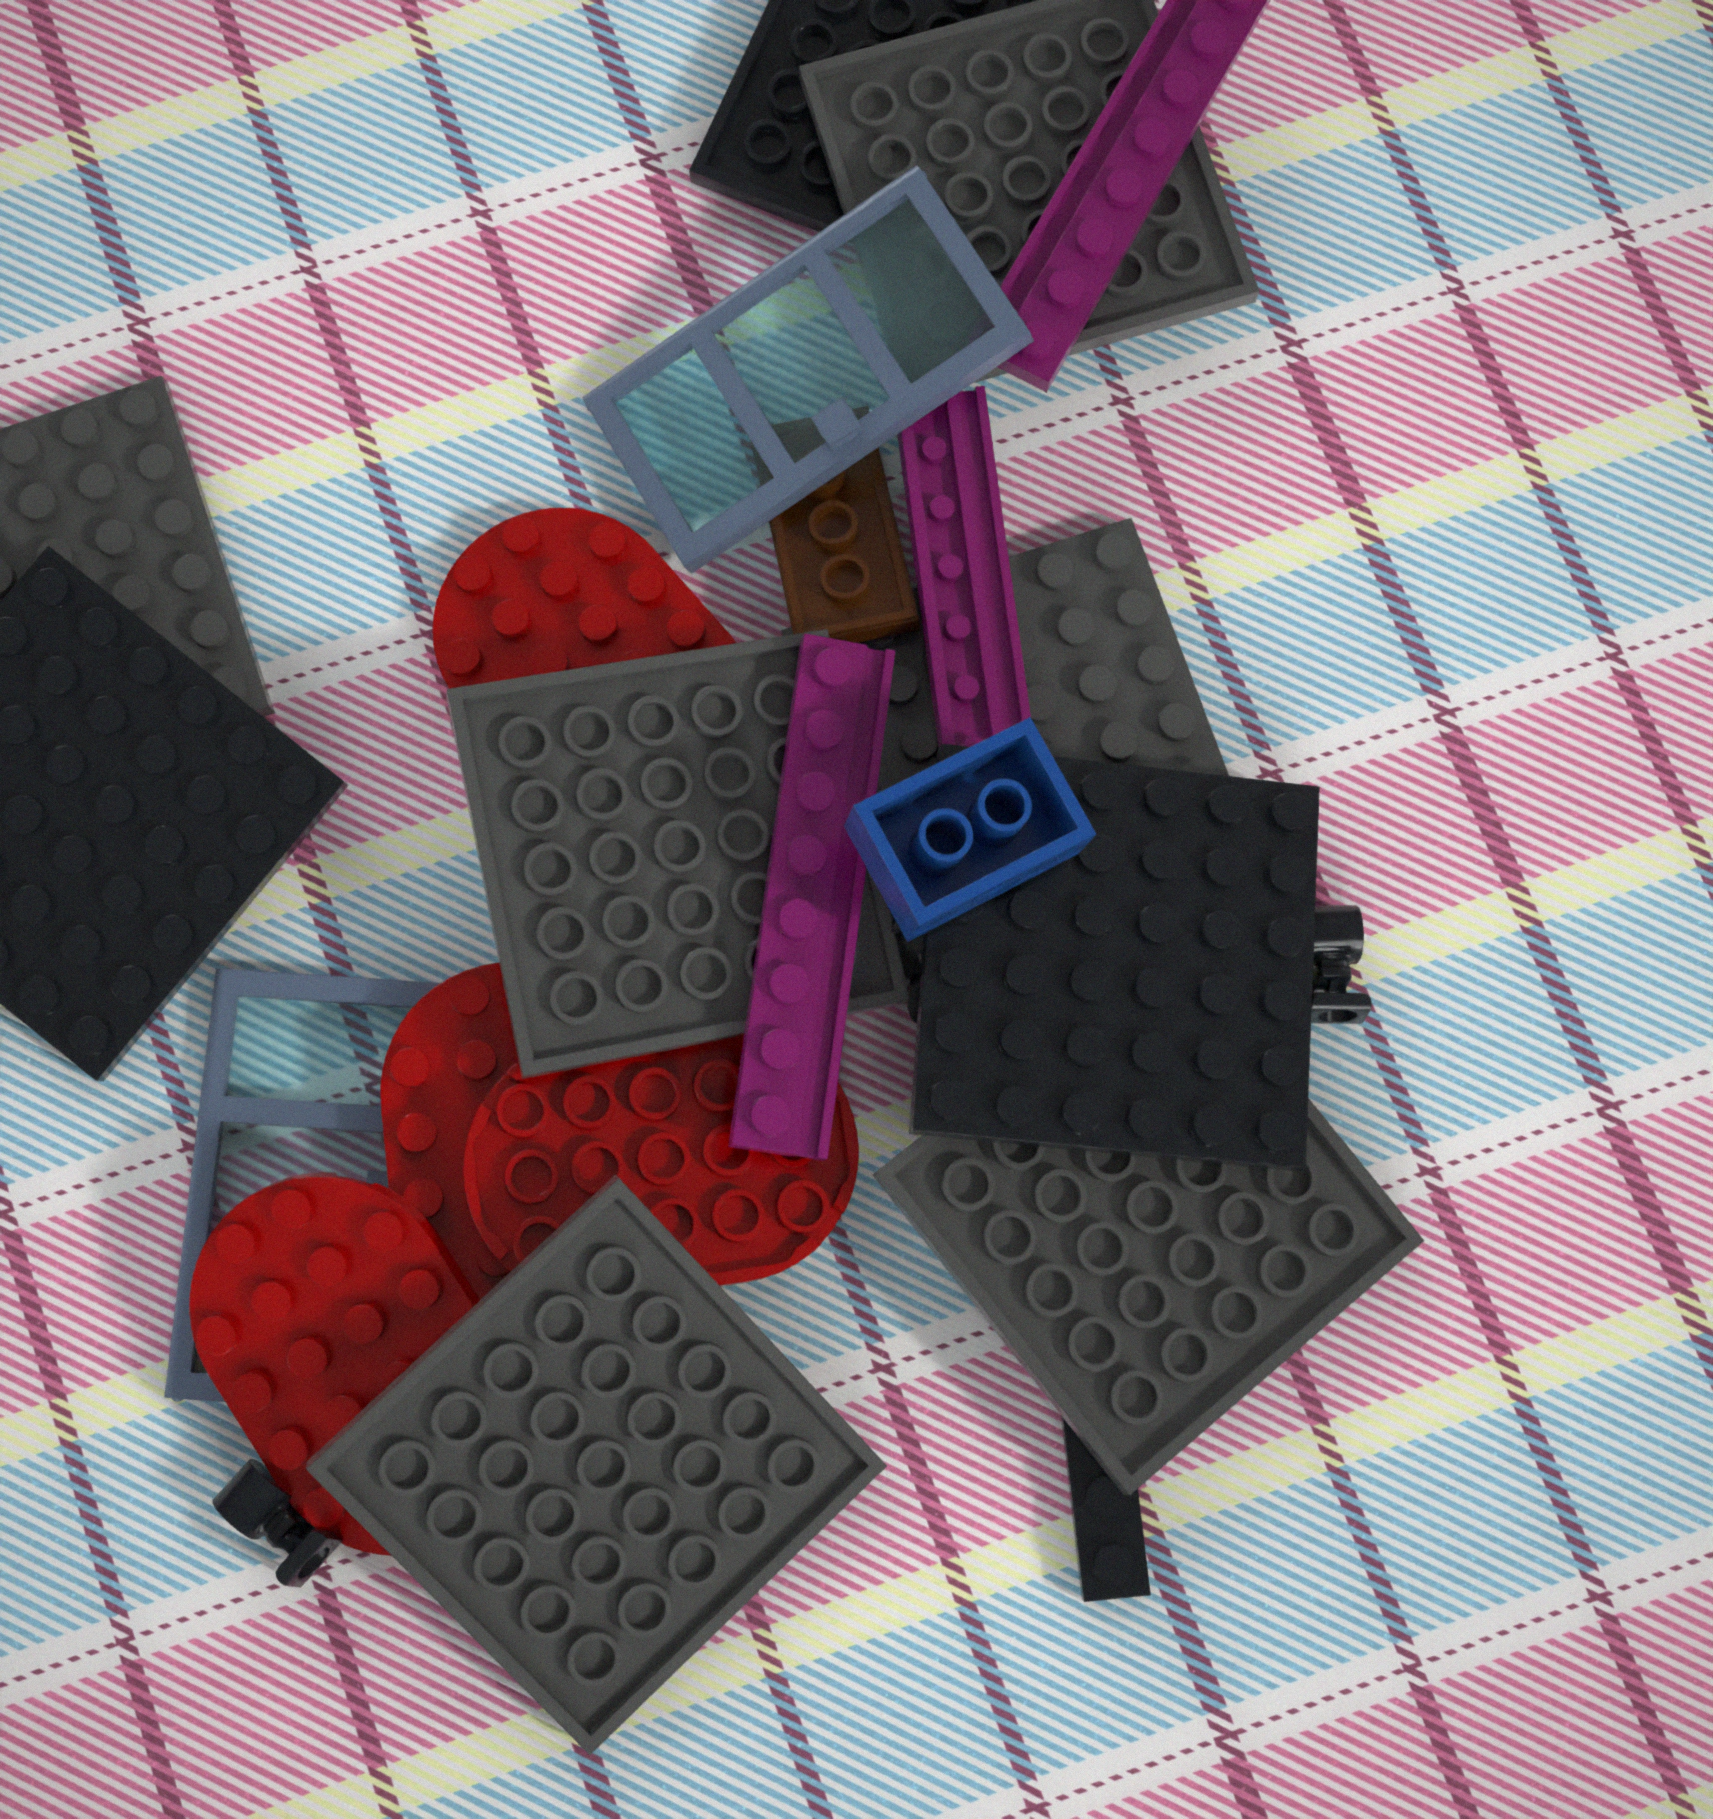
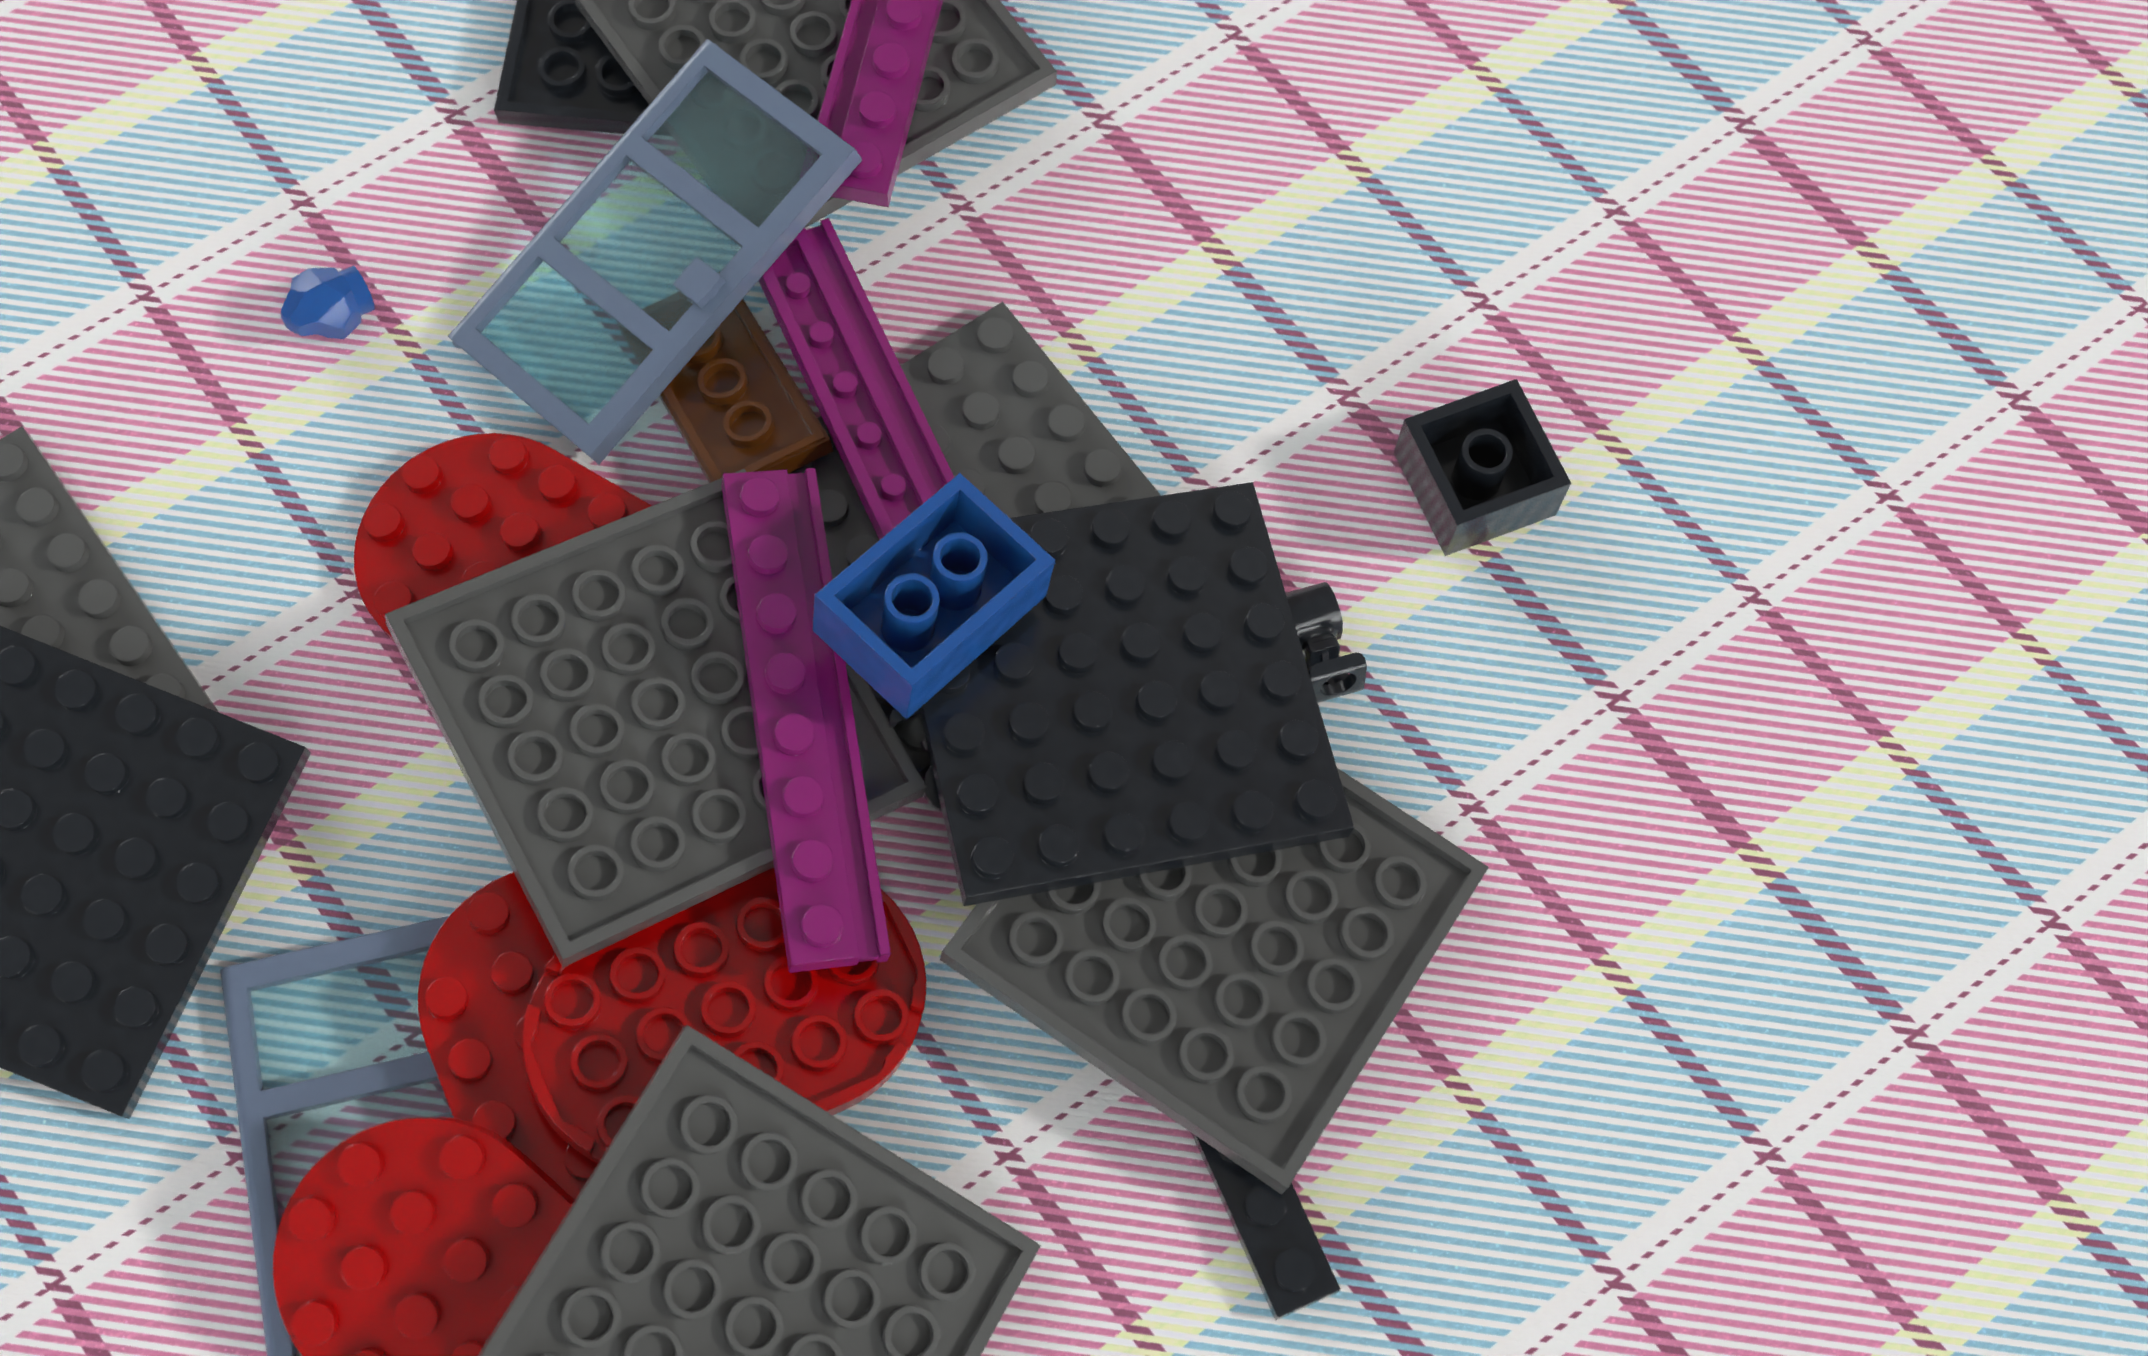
camera: 20 degrees left, 10 degrees down
none -> blue rock [281,266,375,339]
none -> black brick [1394,379,1571,556]

